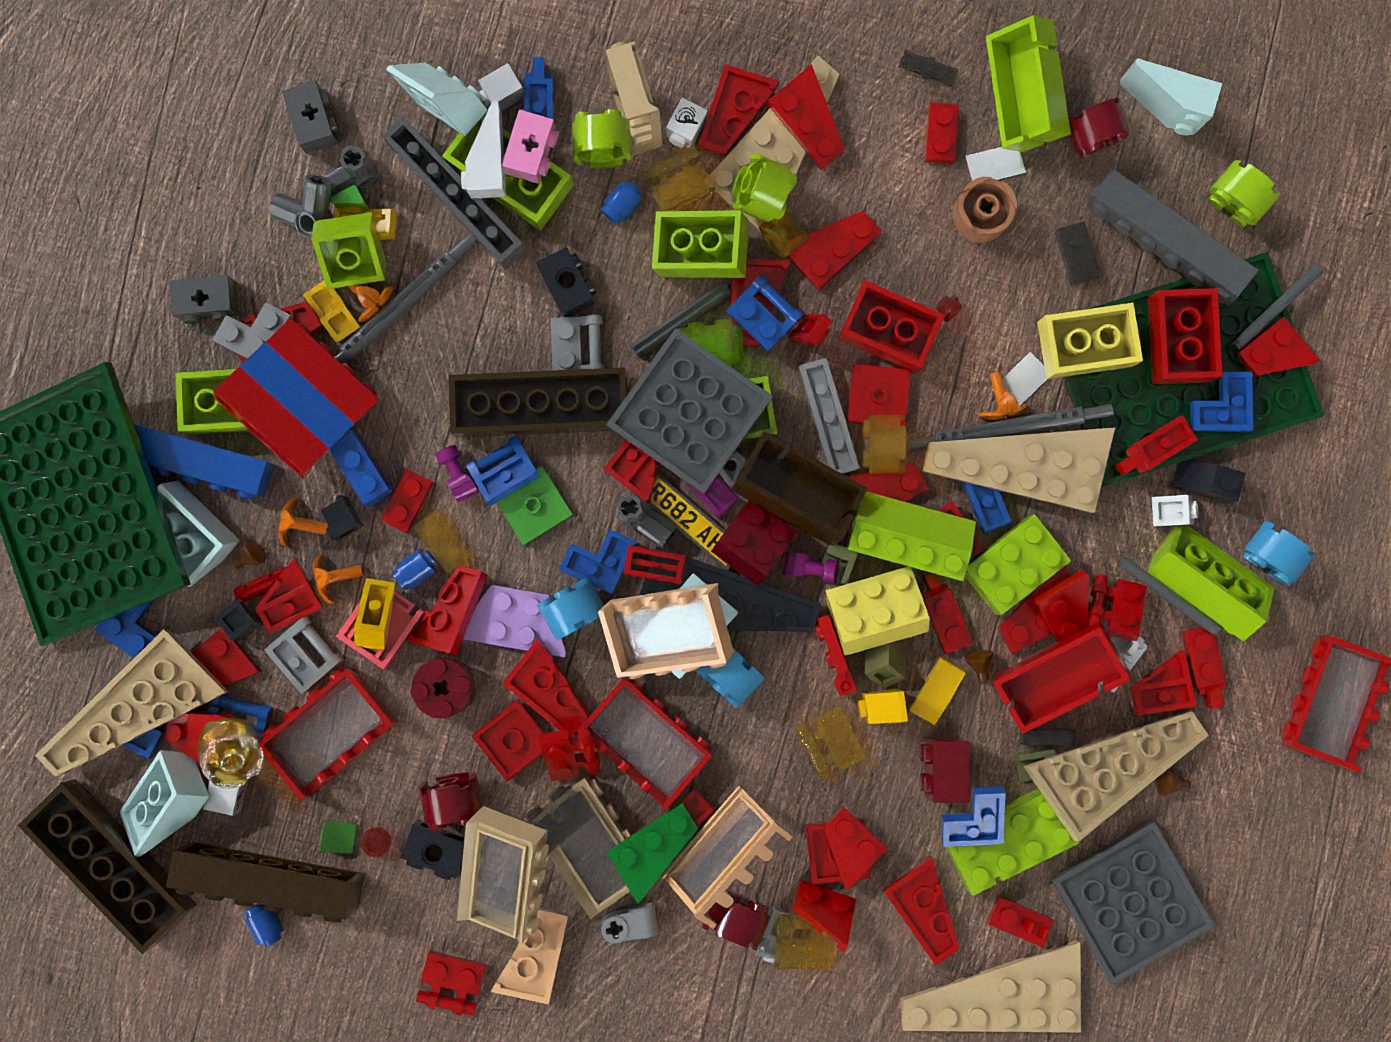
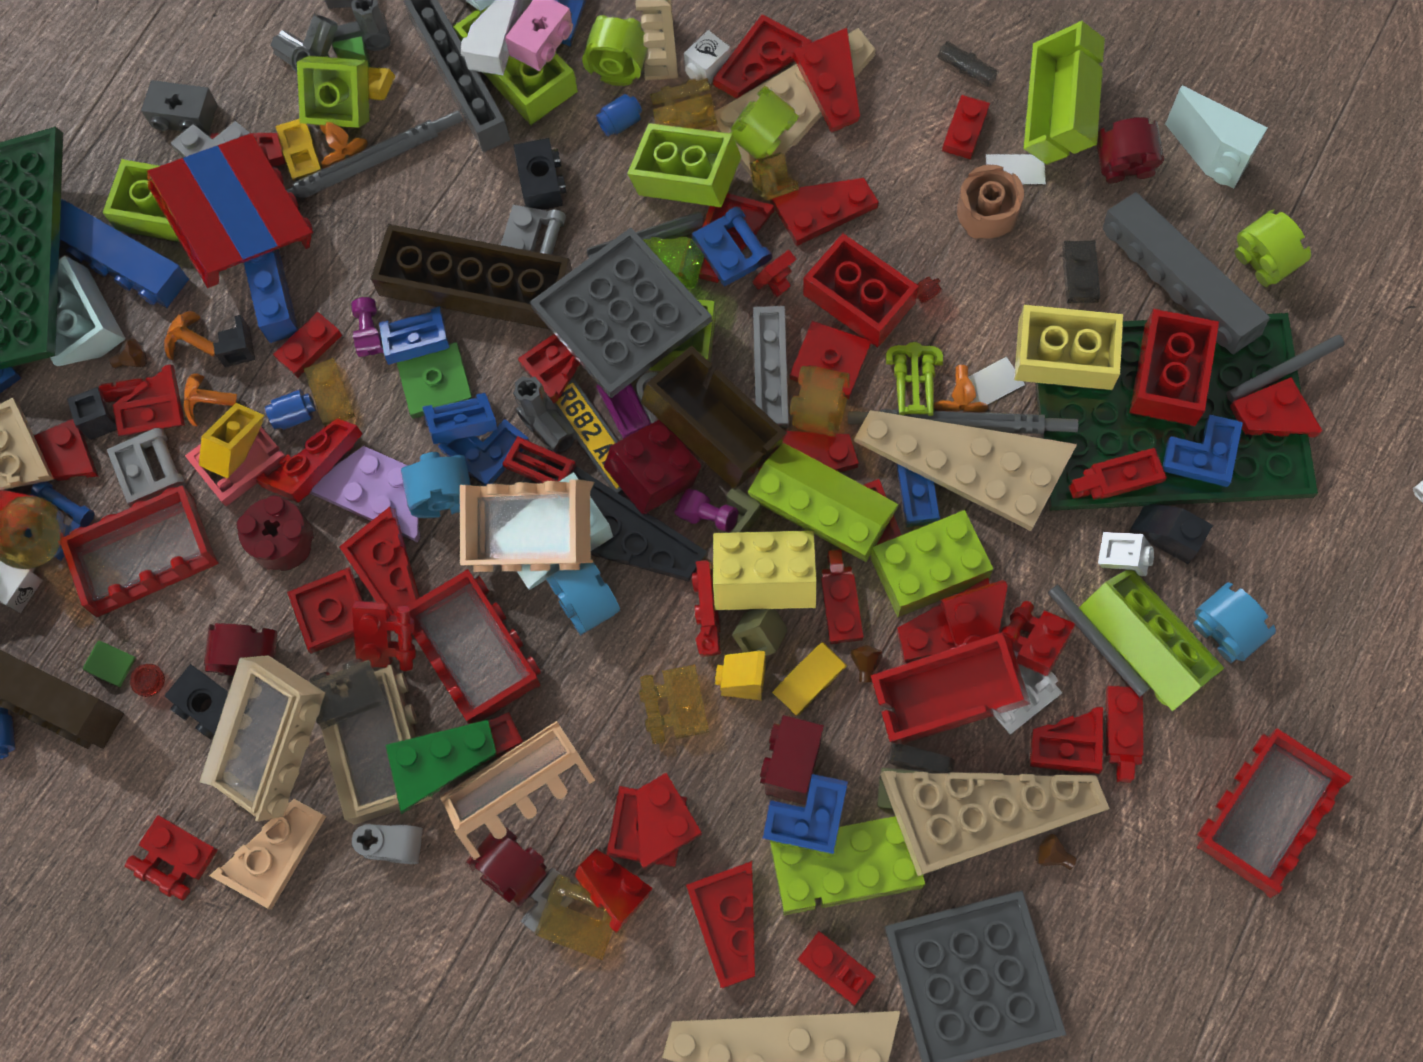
camera: 20 degrees right, 15 degrees down
none -> blue plate [422,393,497,445]
none -> lime piece [886,342,943,416]

